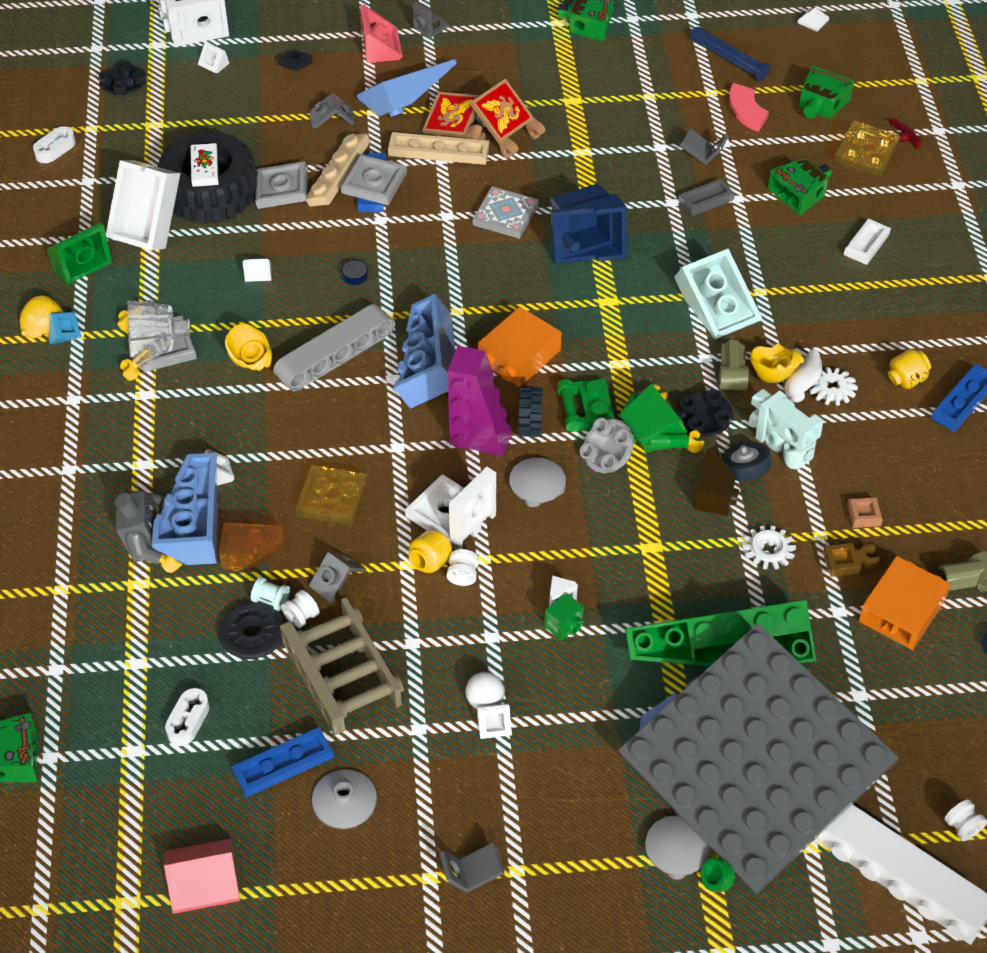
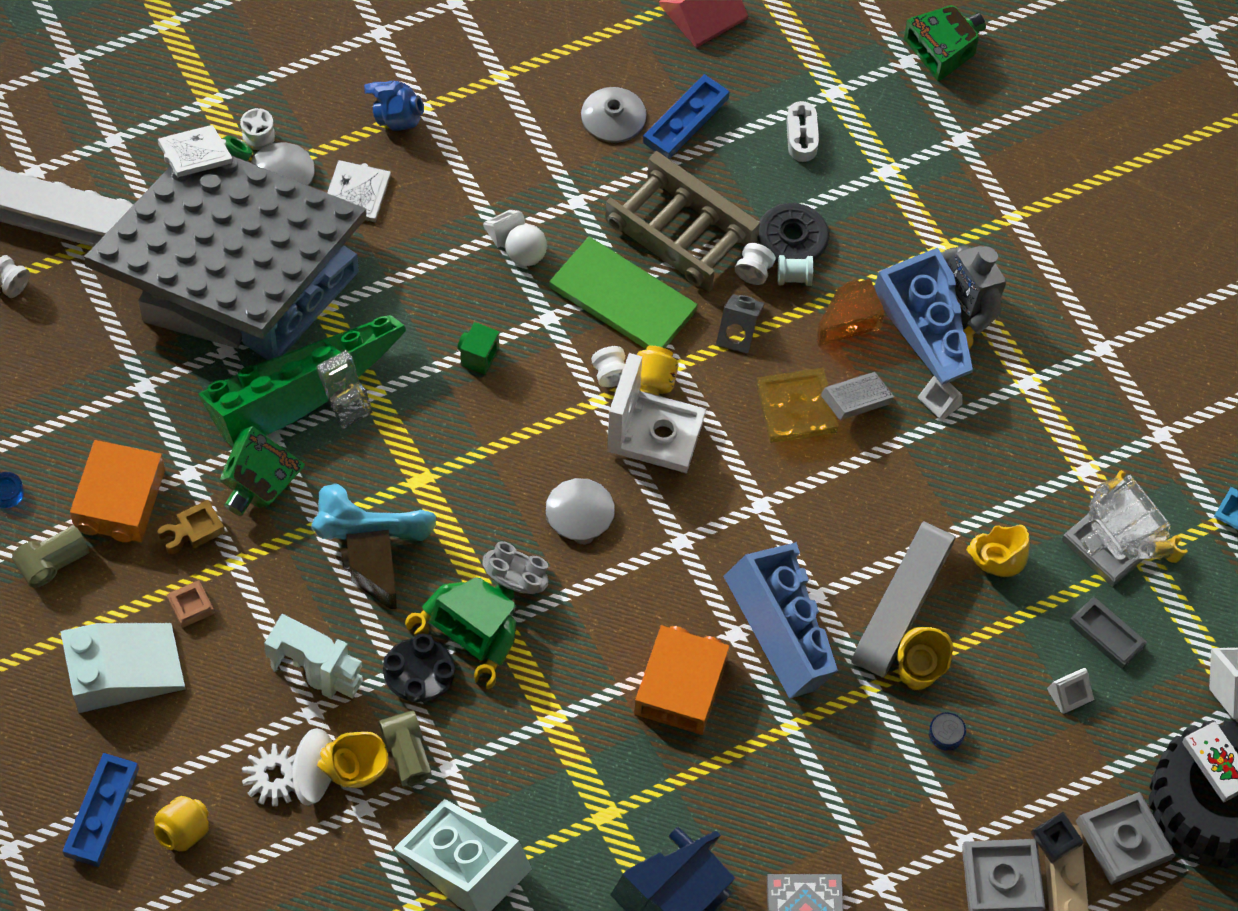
camera: 155 degrees right, 10 degrees up
dark grey bracket [439,843,505,893] -> none
magenta wedge [448,345,512,456] -> none
black wheel [518,386,543,437] -> none
white slope [549,576,578,606] -> none
green plate [556,379,615,432] -> none
black wheel [721,442,772,481] -> none
white gear [742,526,796,570] -> none
none -> light aqua slope [60,623,185,713]
none -> white piece [158,125,233,177]
none -> green torso [220,426,305,516]
none -> white wheel [240,108,275,150]
none -> medium azure hair [311,484,436,541]
none -> clear slope [316,350,373,429]
none -> white piece [327,160,391,222]
none -> blue head [364,80,424,131]
none -> bright green tile [549,236,698,349]
none -> light grey tile [821,372,894,420]
none -> yellow hair [897,627,953,690]
none -> black tile [1031,812,1084,864]
none -> dark grey tile [1069,596,1147,669]

